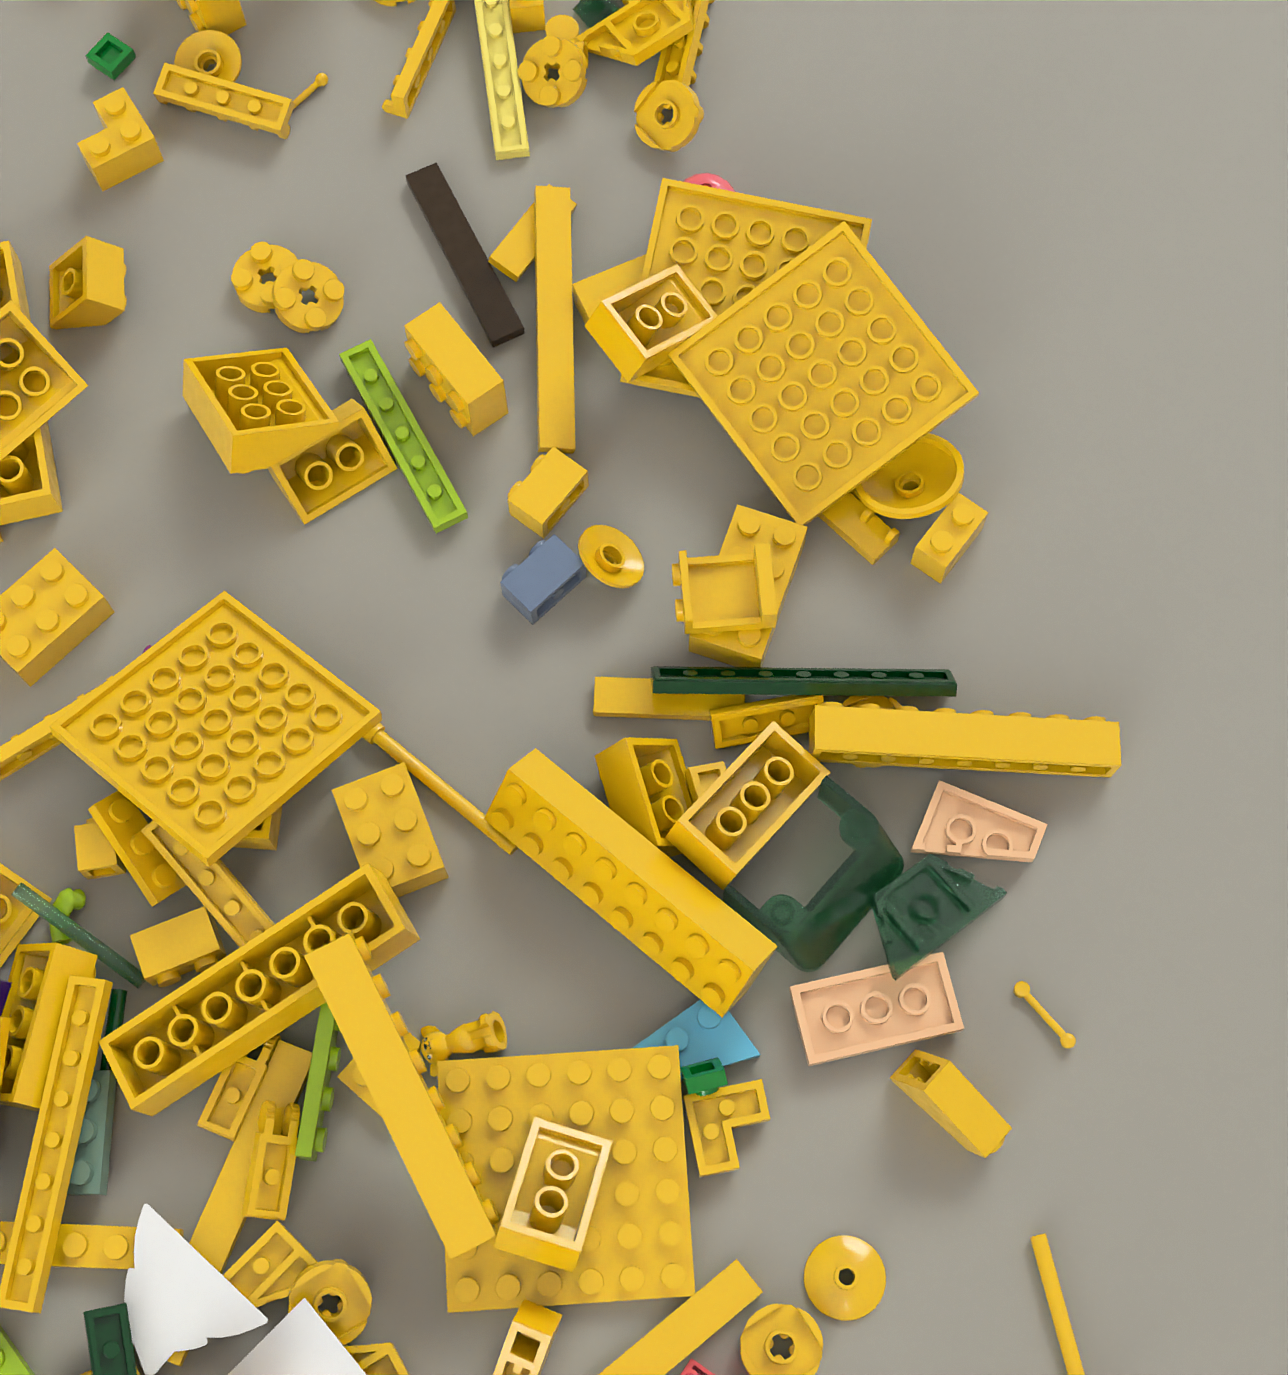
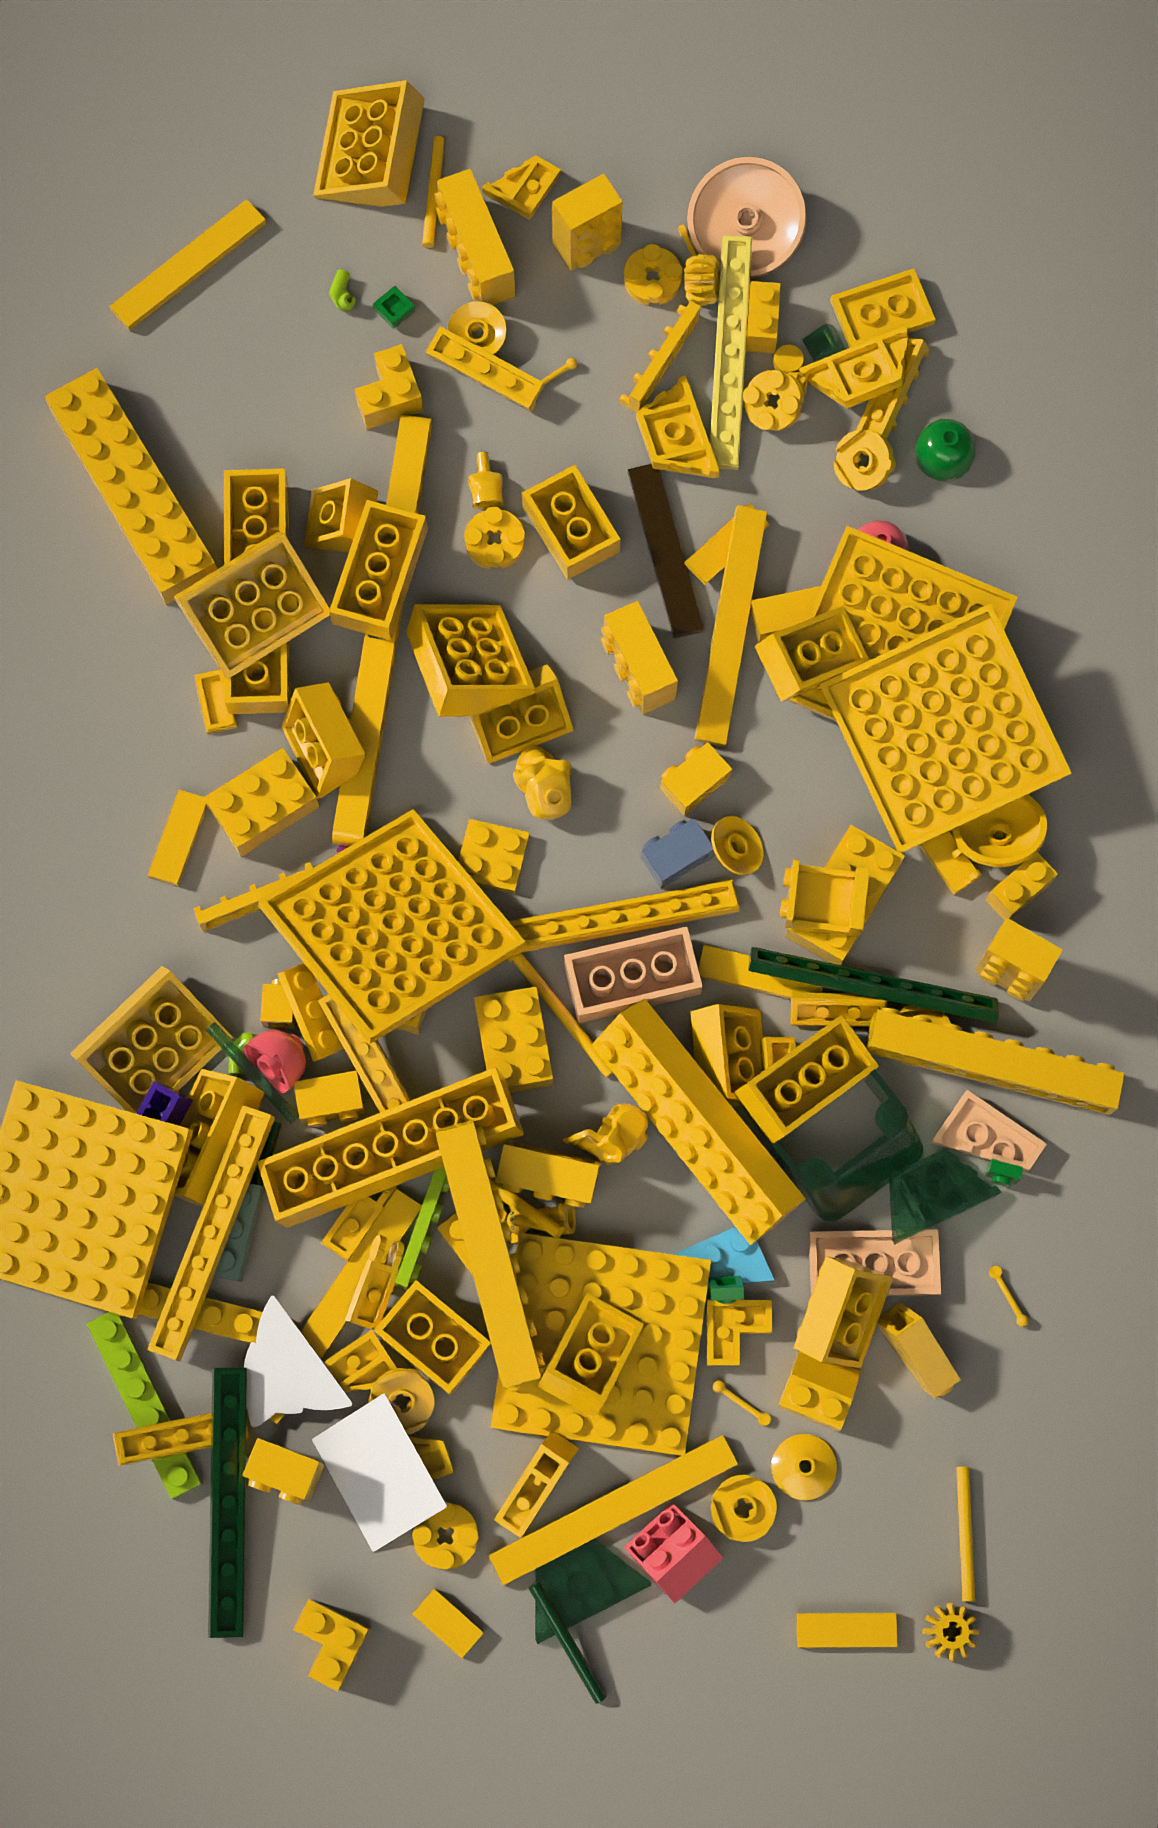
camera: 10 degrees right, 5 degrees up
yellow plate [272,259,345,333] -> none
lime plate [339,339,468,534] -> none
none -> coral cylinder [243,1029,306,1094]
none -> yellow slope [281,682,366,799]
none -> lime arm [329,269,356,312]
none -> yellow brick [329,500,428,641]
none -> yellow beam [332,415,432,846]
none -> yellow brick [374,1280,492,1397]
none -> yellow plate [458,819,530,894]
none -> yellow piece [468,452,504,509]
none -> yellow bar [489,1178,564,1238]
none -> yellow brick [495,1140,601,1208]
none -> yellow tile [509,880,740,953]
none -> yellow head [513,746,572,820]
none -> yellow brick [522,465,621,580]
none -> yellow head [563,1103,648,1166]
none -> light nougat brick [564,927,703,1023]
none -> yellow wing [636,375,720,478]
none -> yellow hinge [712,1380,771,1426]
none -> yellow slope [777,1351,861,1432]
none -> yellow slope [793,1256,894,1368]
none -> green cylinder [915,419,976,481]
none -> yellow brick [975,917,1063,1002]
none -> green plate [985,1159,1023,1187]

